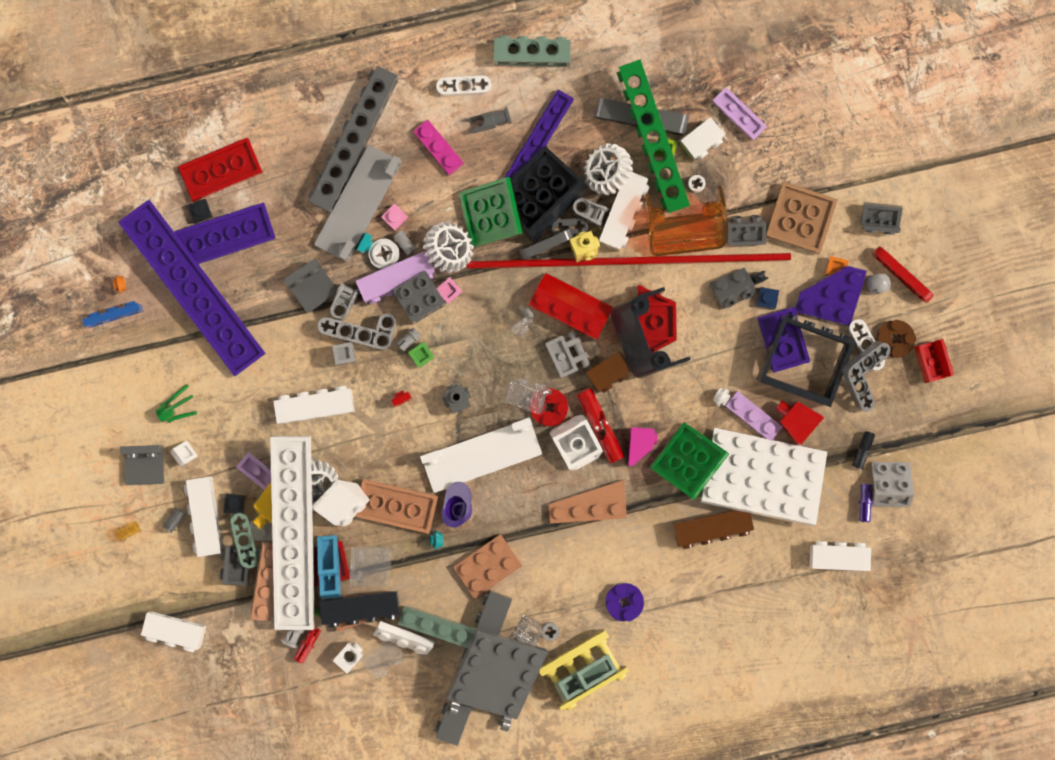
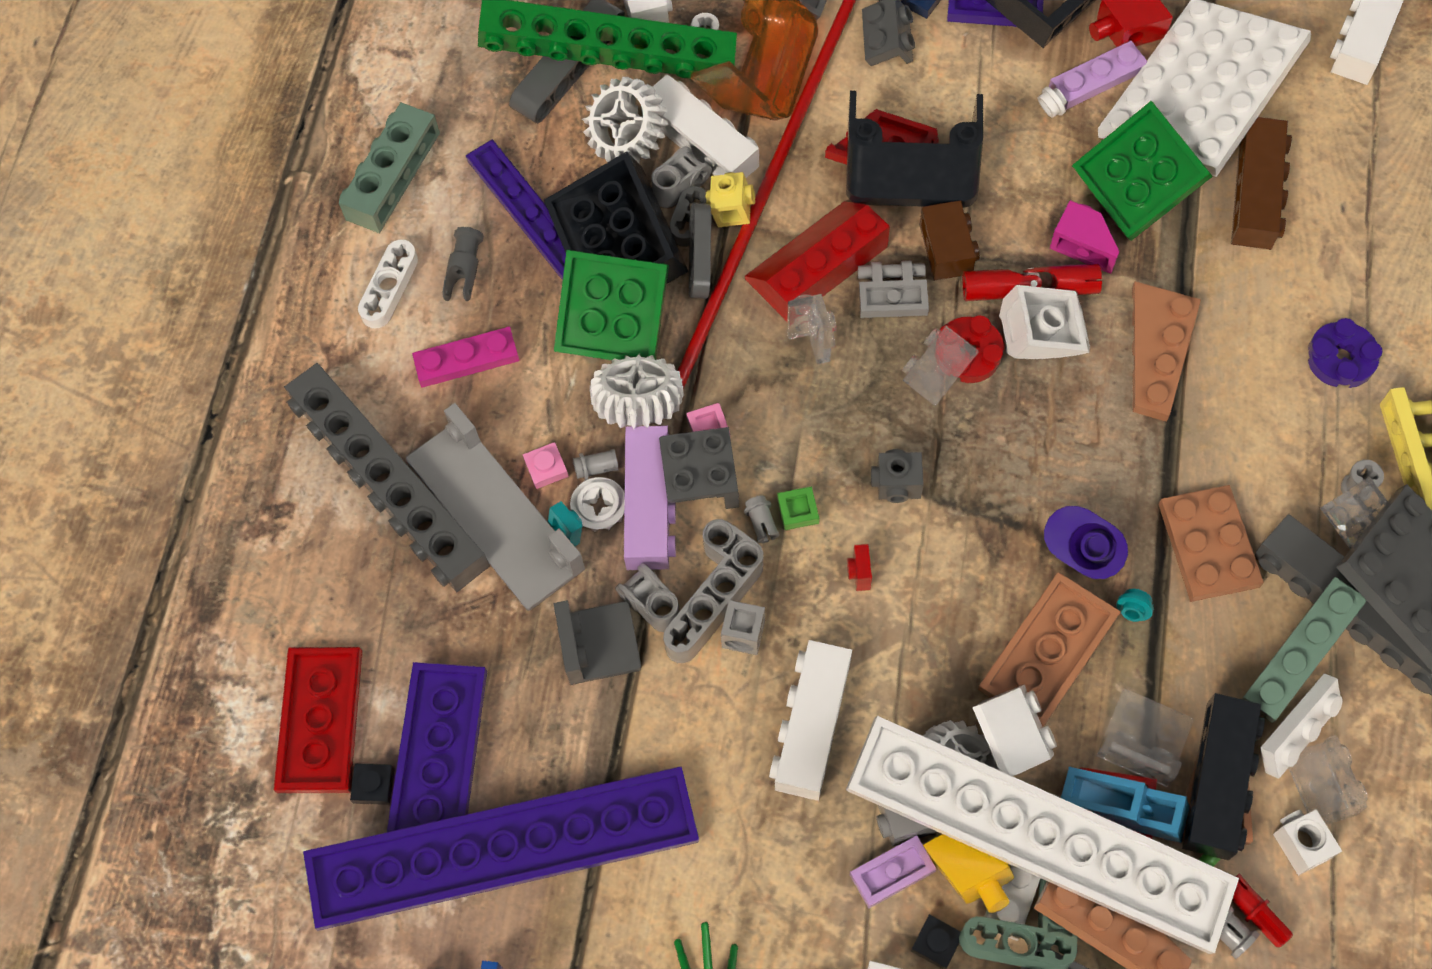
camera: 60 degrees left, 20 degrees down
white bracket [420,418,542,492] -> none

